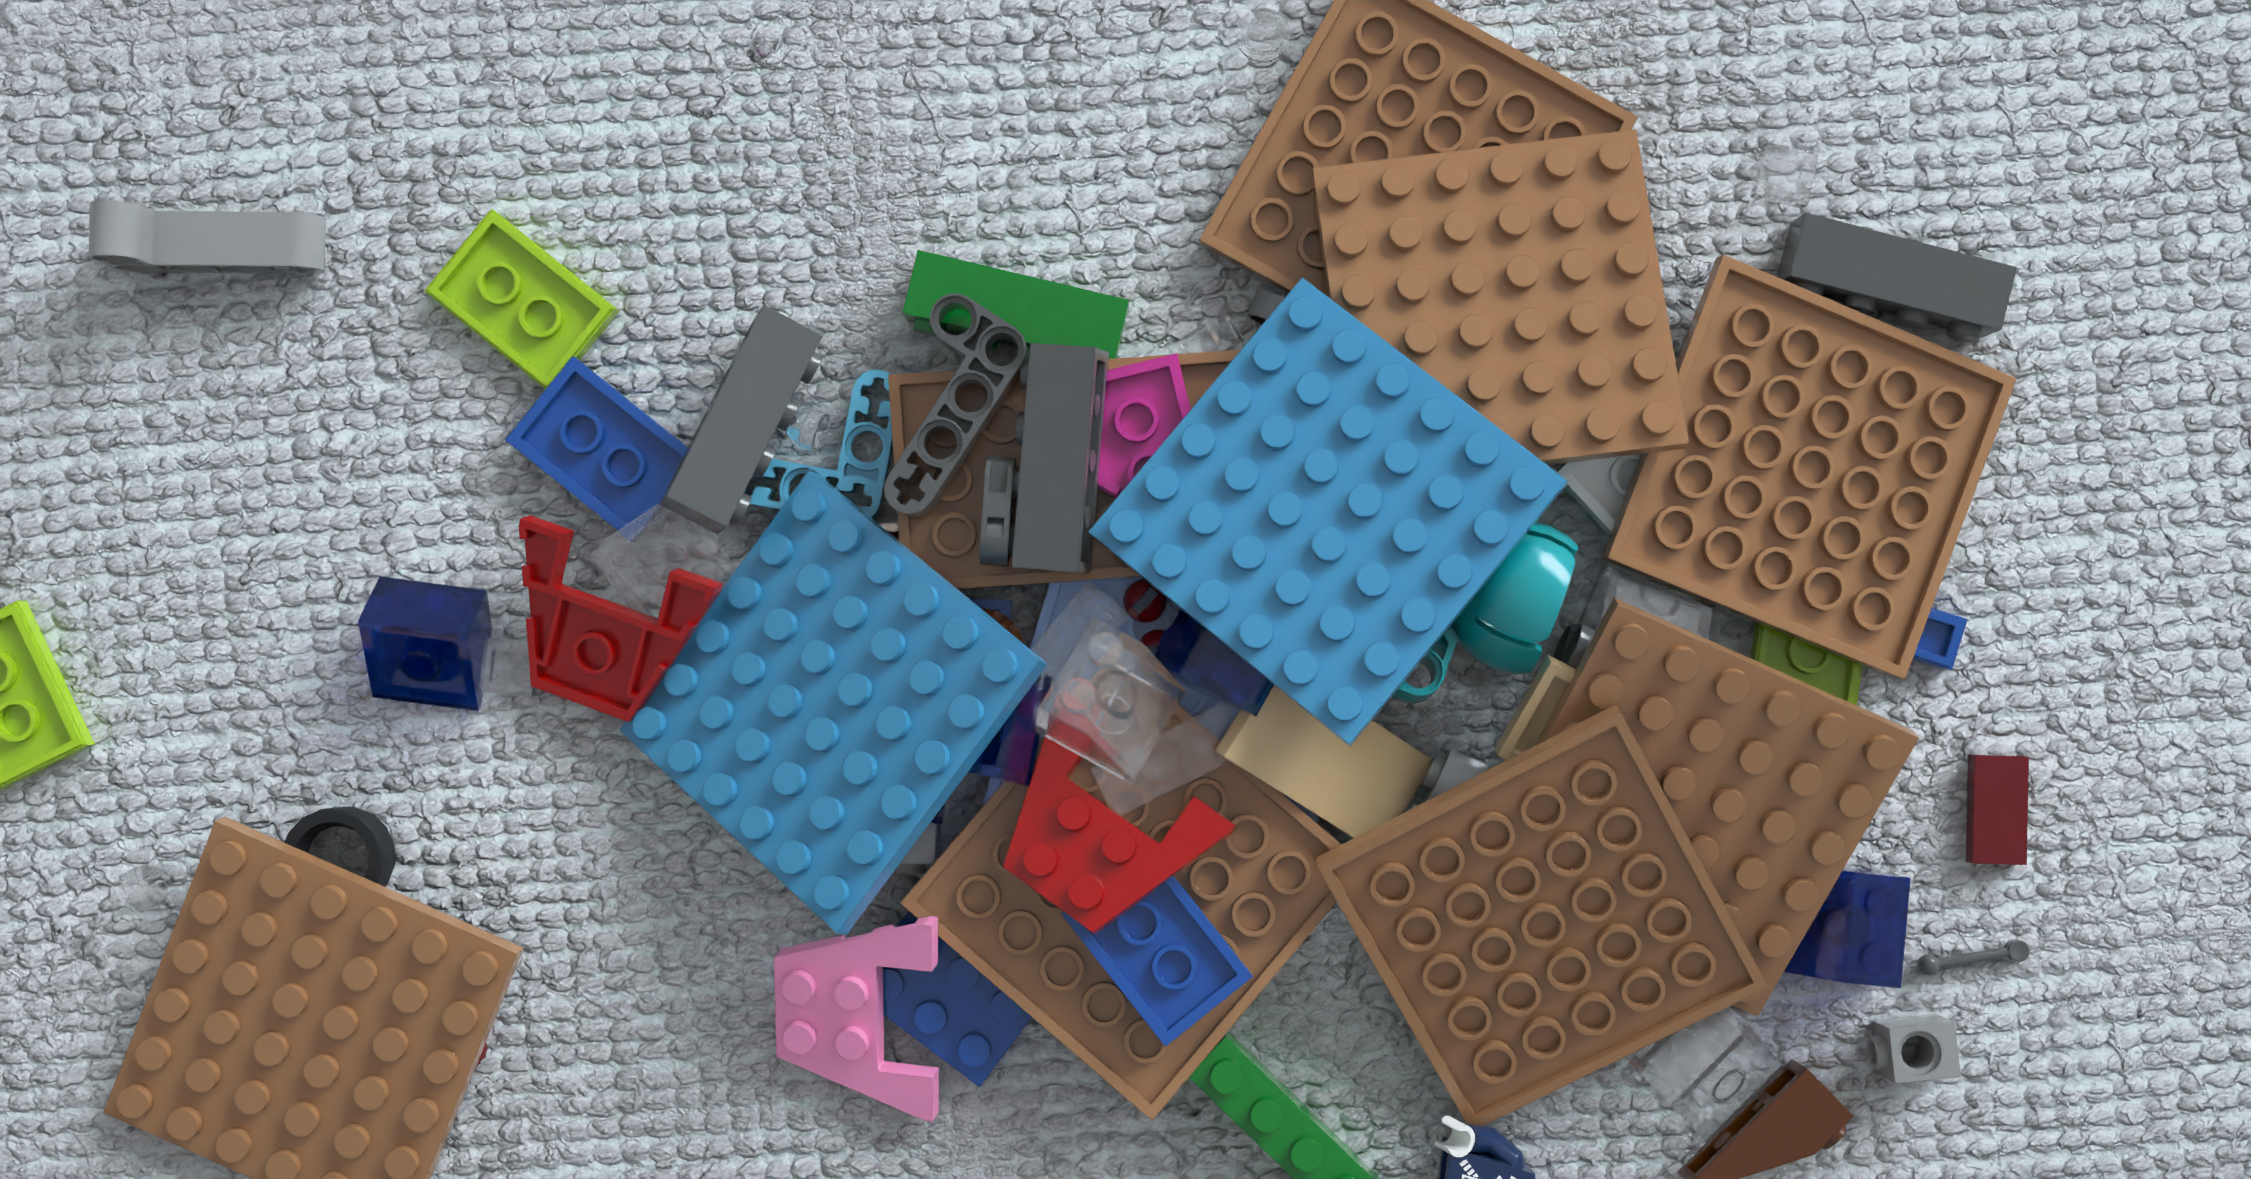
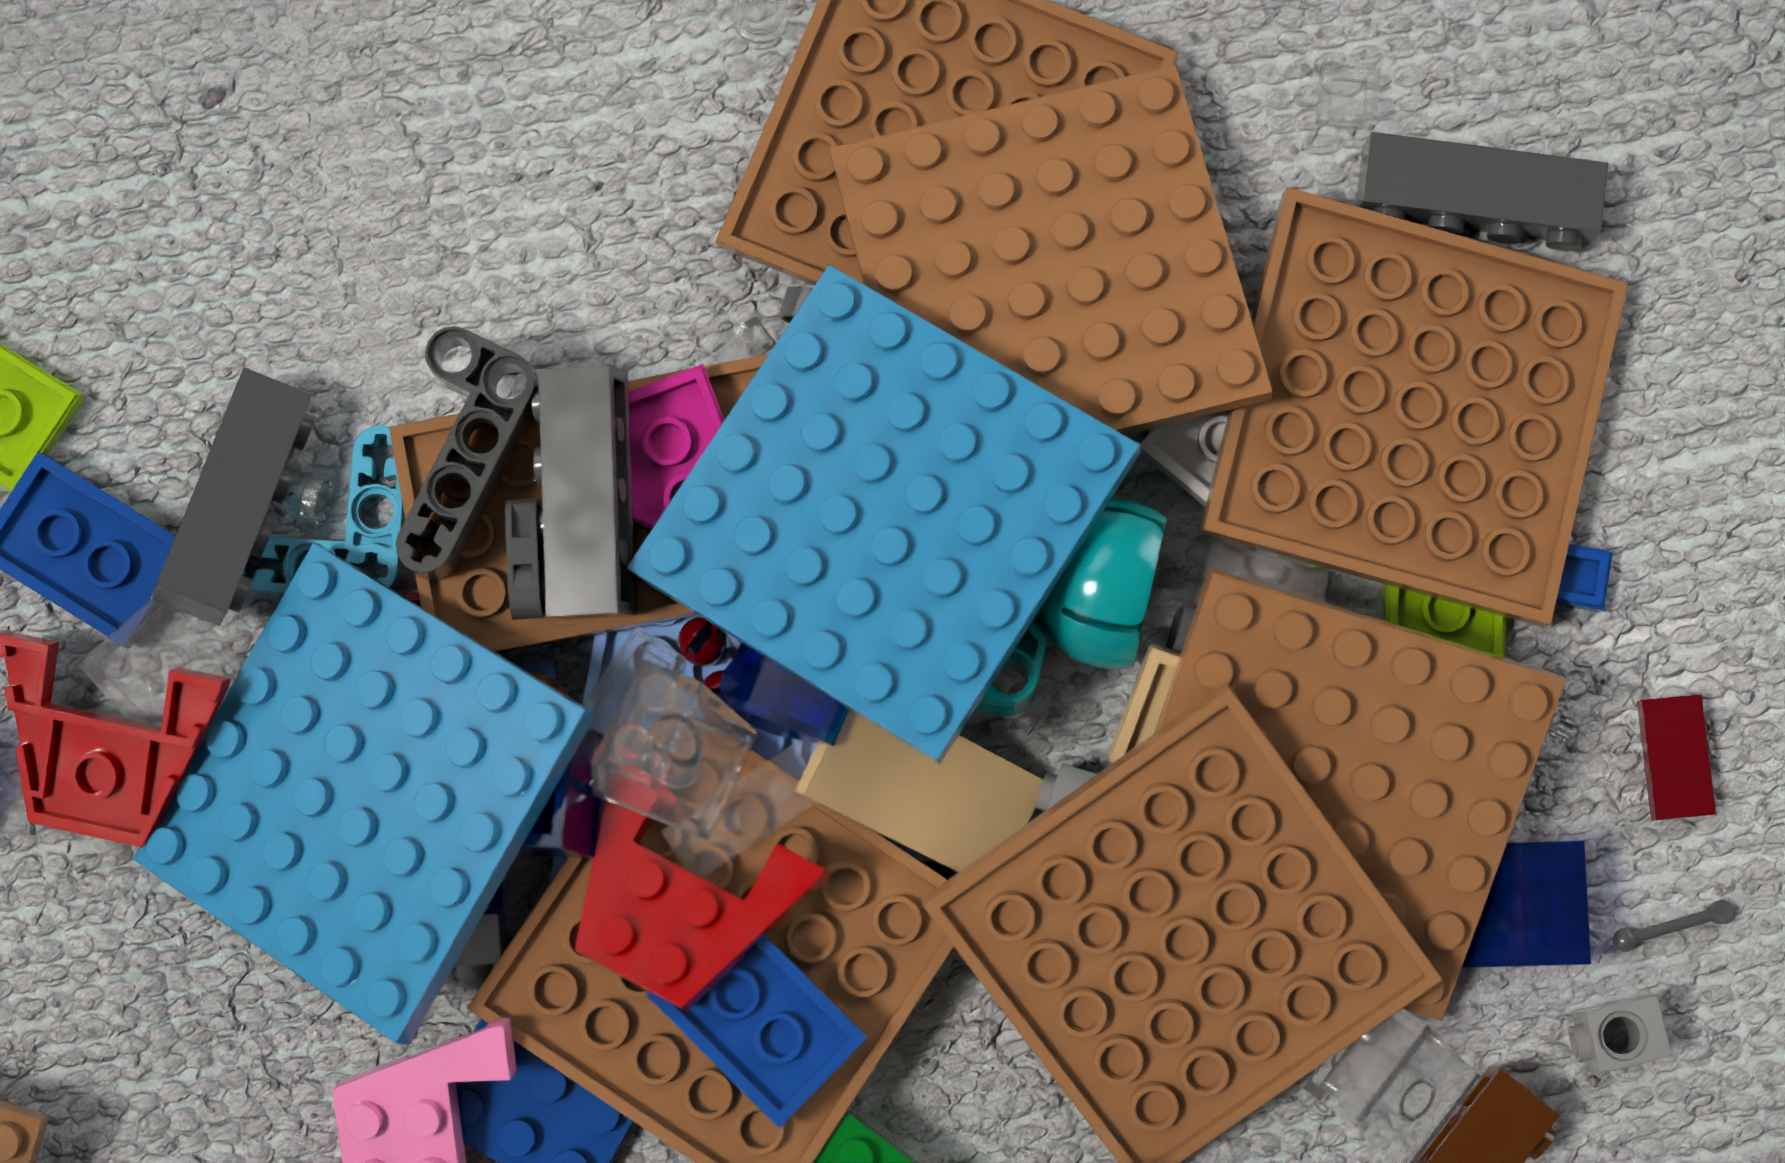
camera: 15 degrees left, 5 degrees down
green brick [902,250,1129,359] -> none

